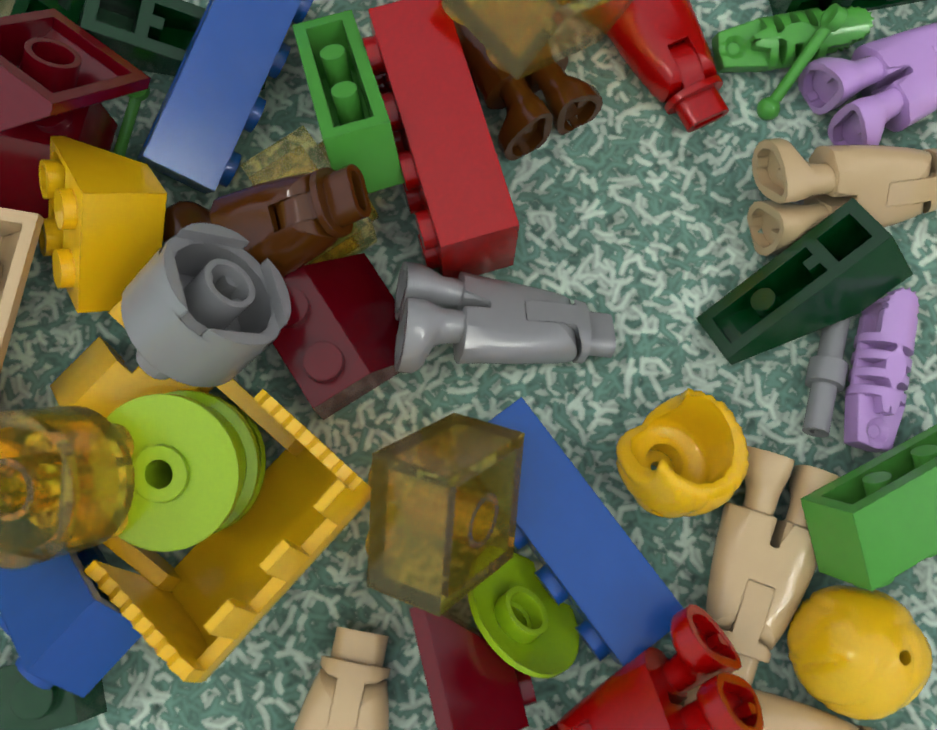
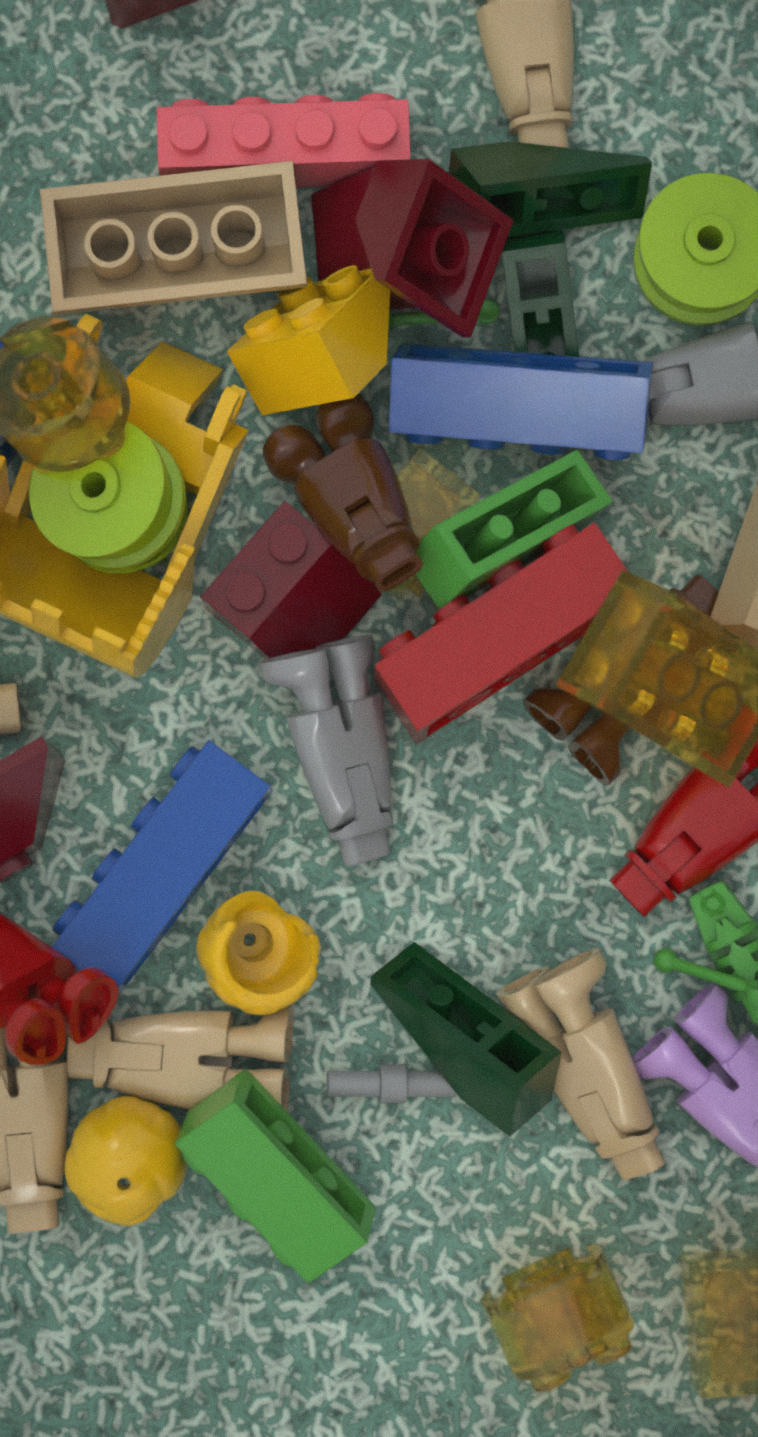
camera: 75 degrees right, 5 degrees up
light grey brick [121,223,291,387] -> none
clear yellow brick [365,413,525,617] -> none
lime dish [467,551,579,679] -> none
lavender hinge [844,287,920,453] -> none

